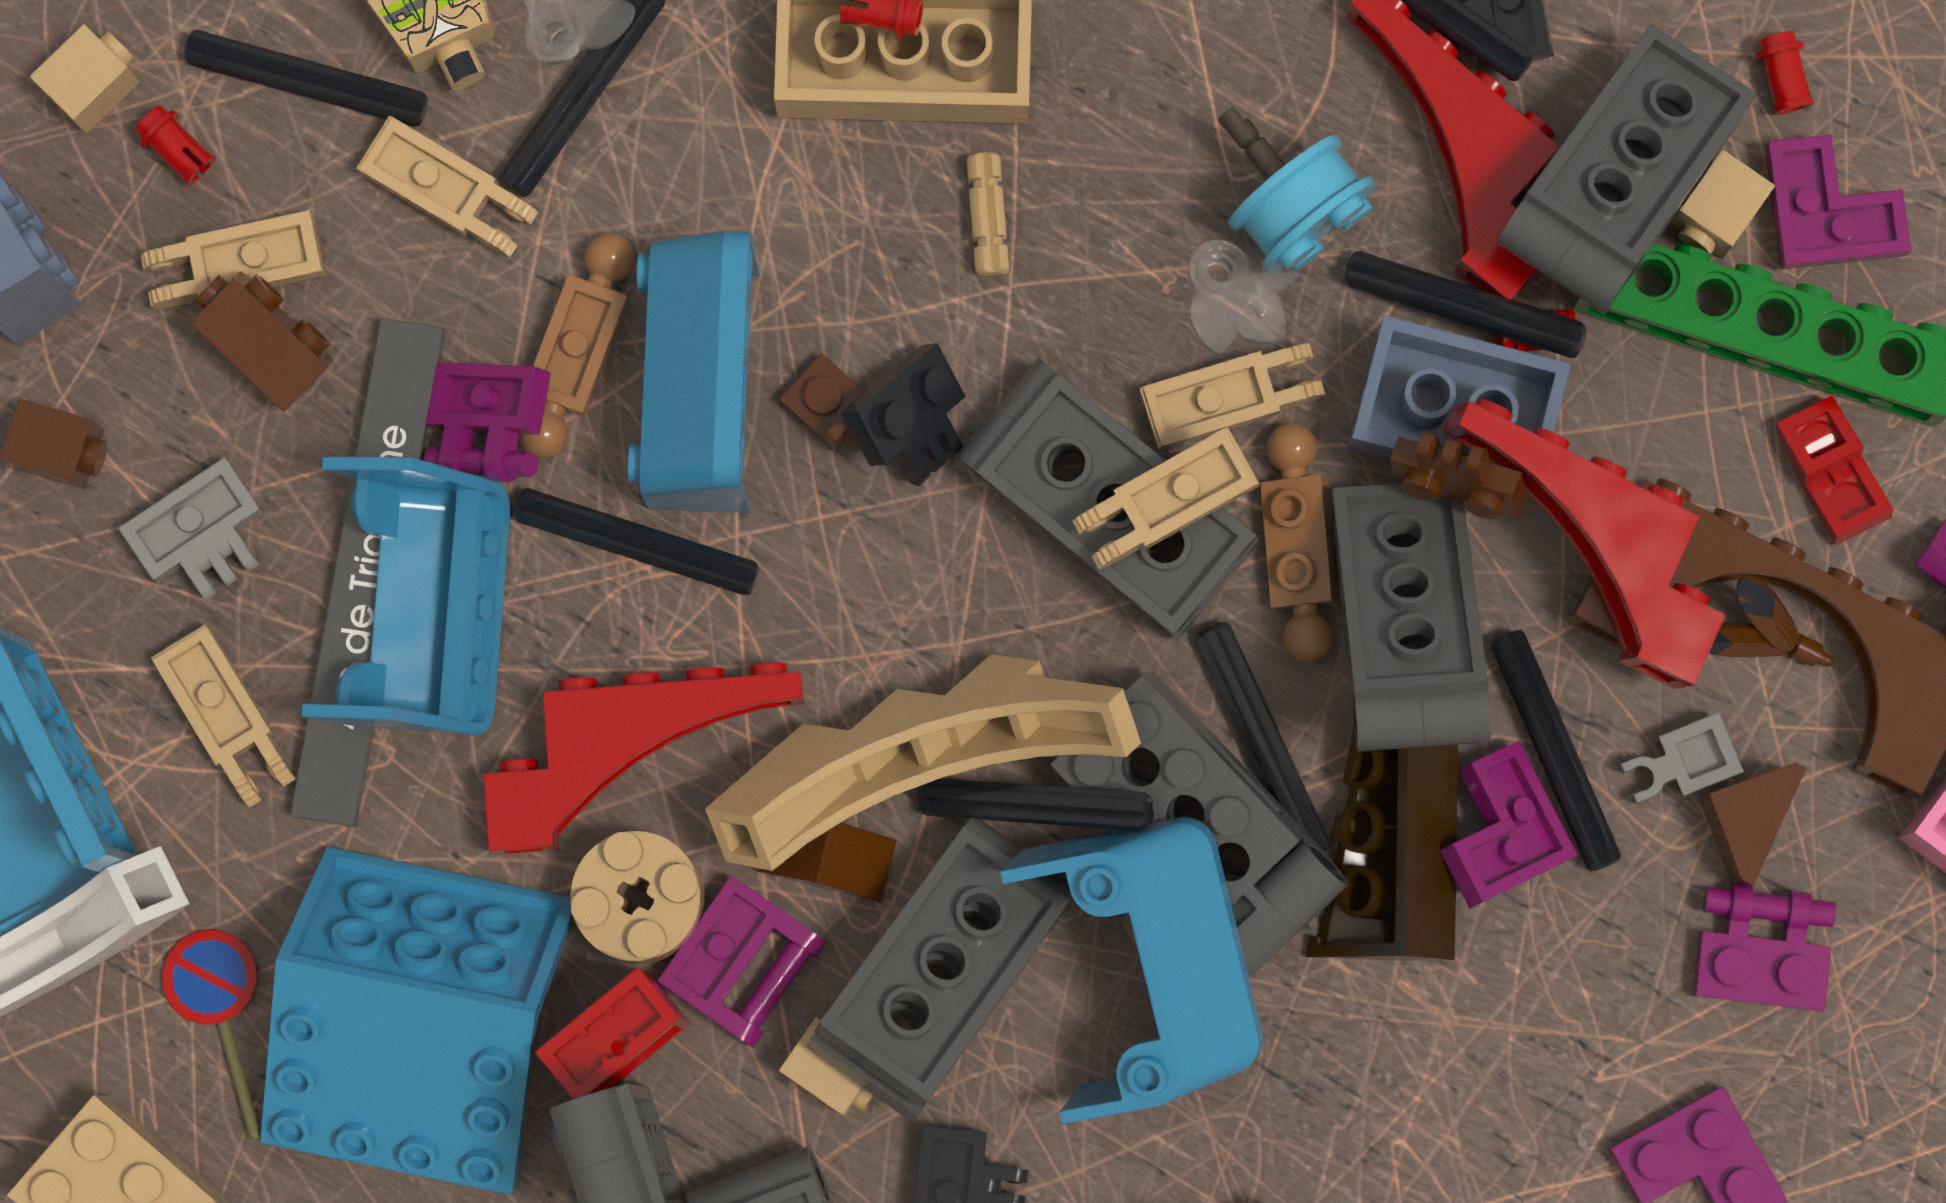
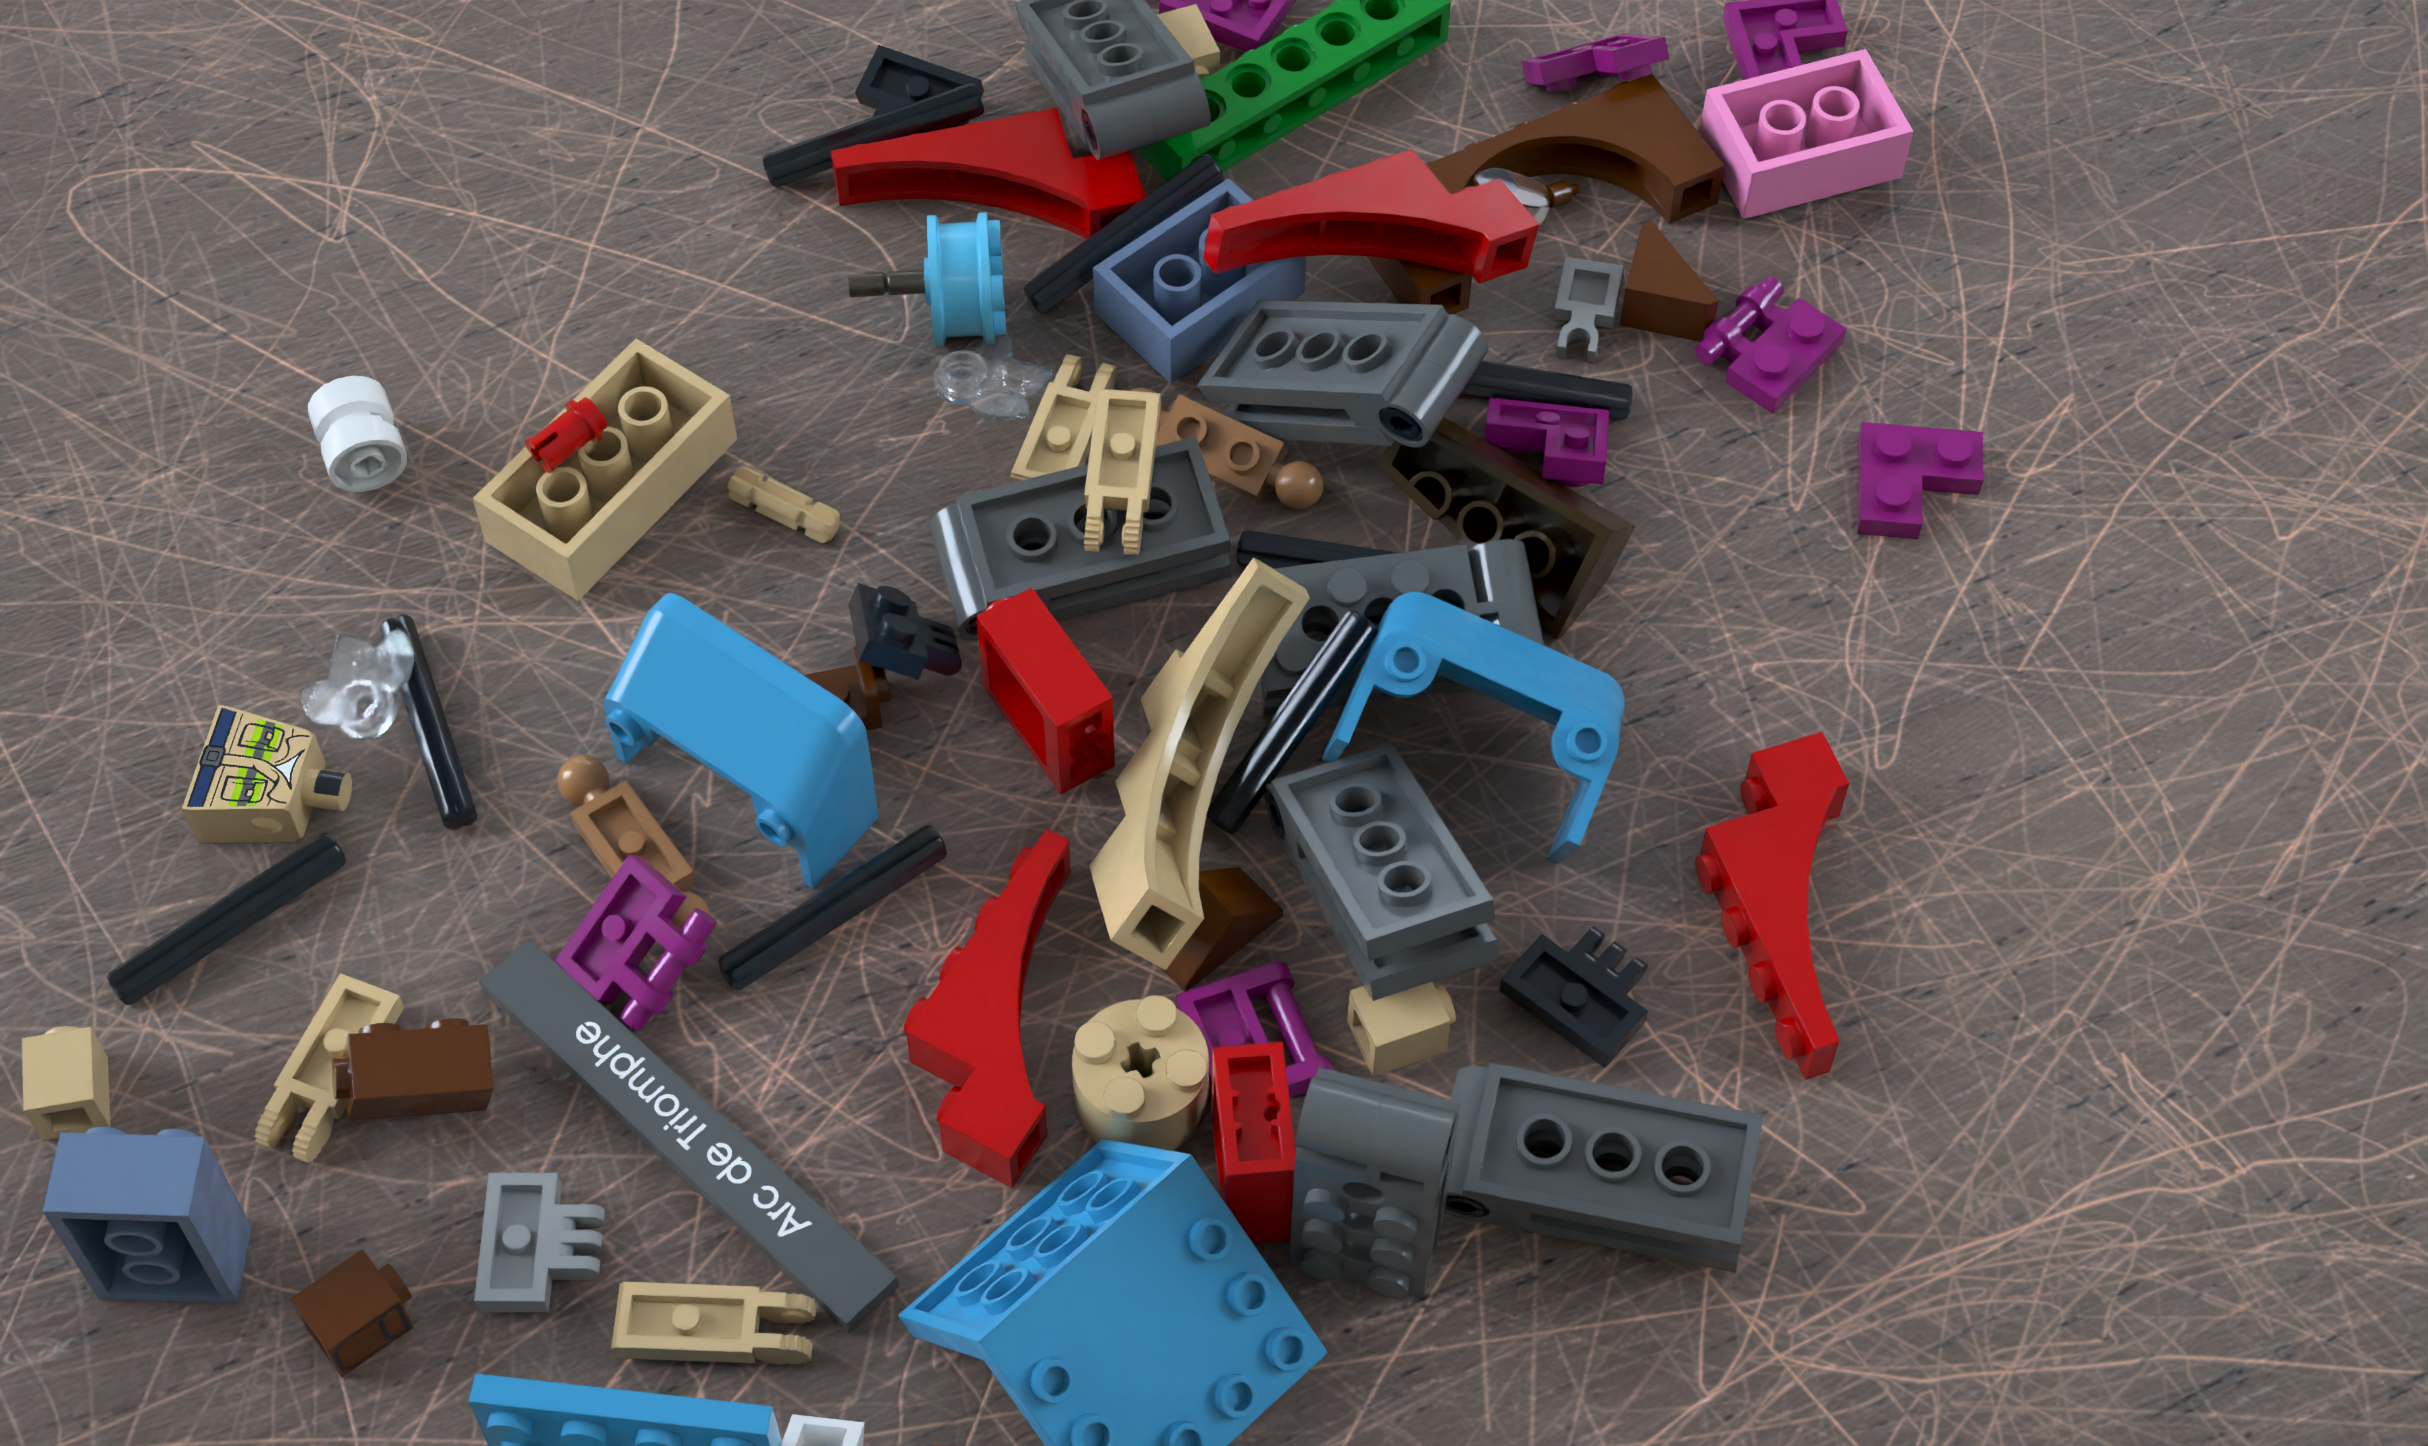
camera: 60 degrees left, 25 degrees down
red pin [134,105,216,186] -> none
dark azure windscreen [301,457,510,735] -> none
tan hinge [356,116,538,258] -> none
reddish brown hinge [1390,431,1527,520] -> none
red slope [1775,395,1894,546] -> none
none -> red window [976,587,1115,795]

